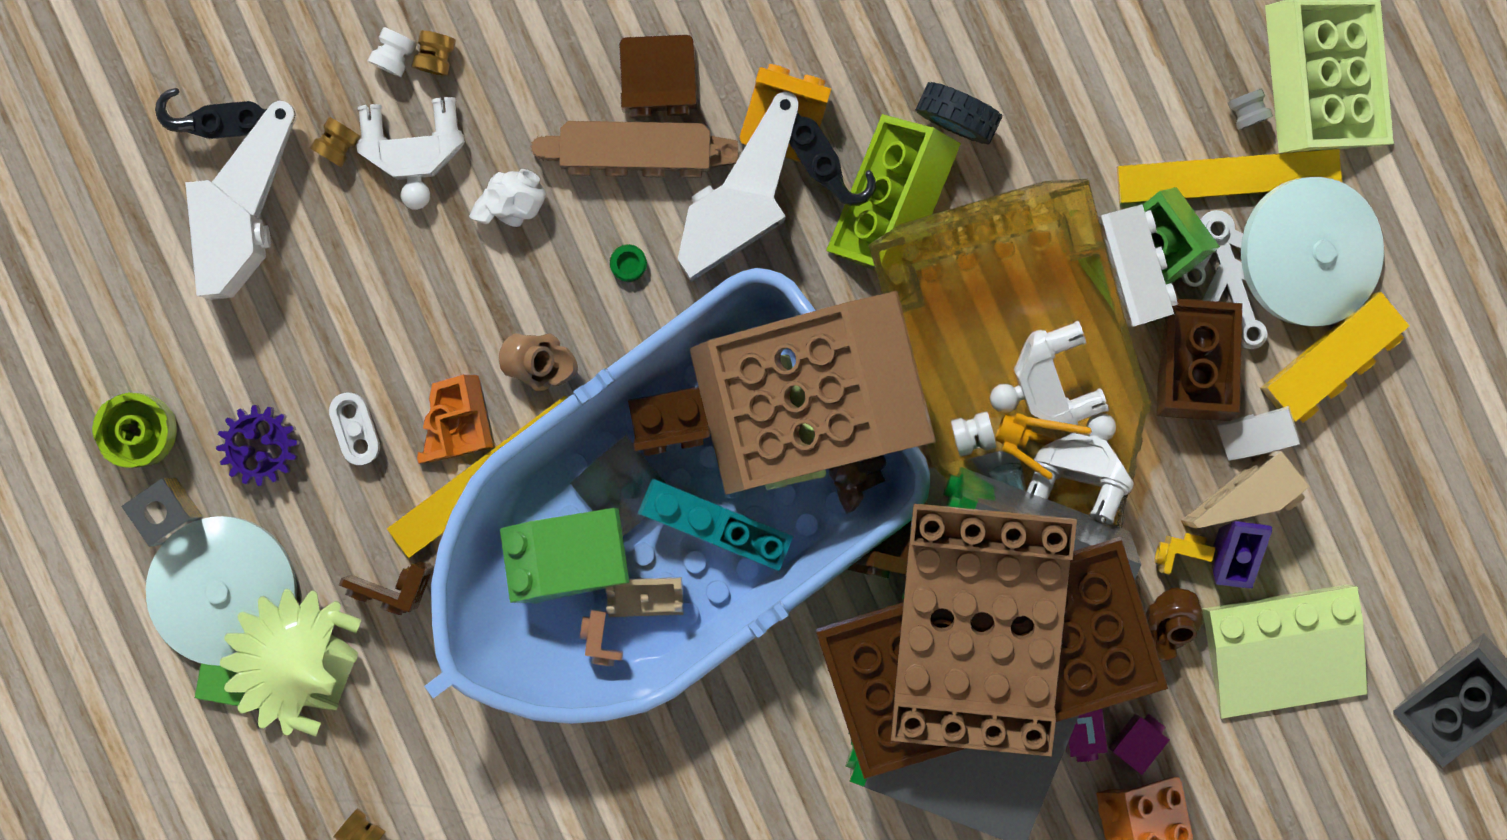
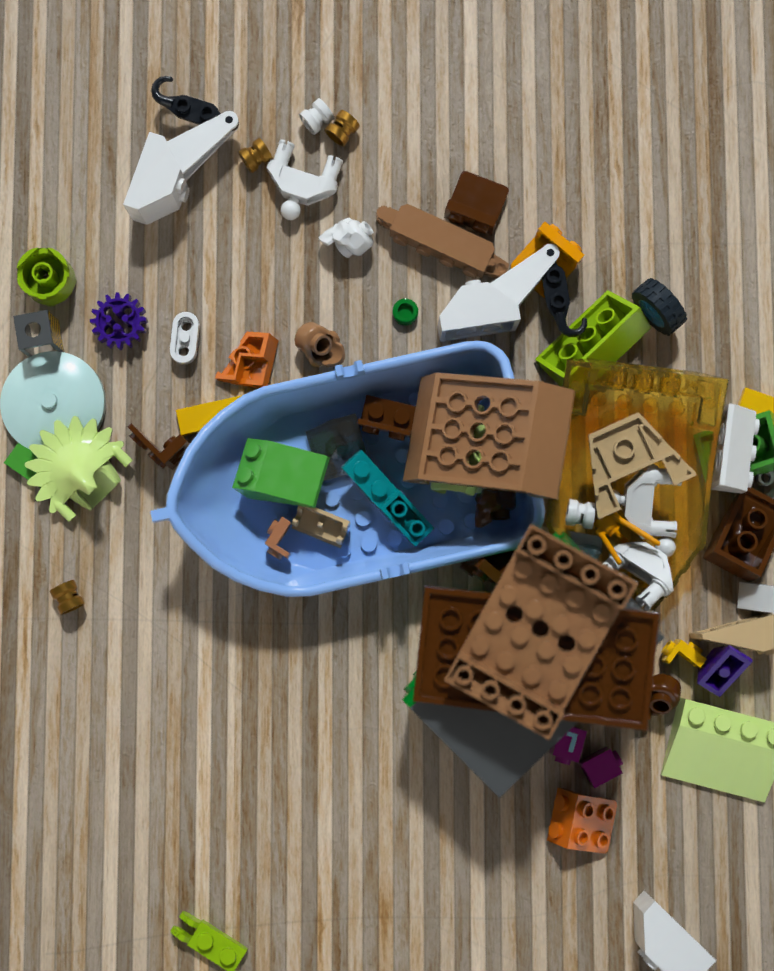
camera: 20 degrees right, 5 degrees down
none -> tan wing [588,412,697,519]

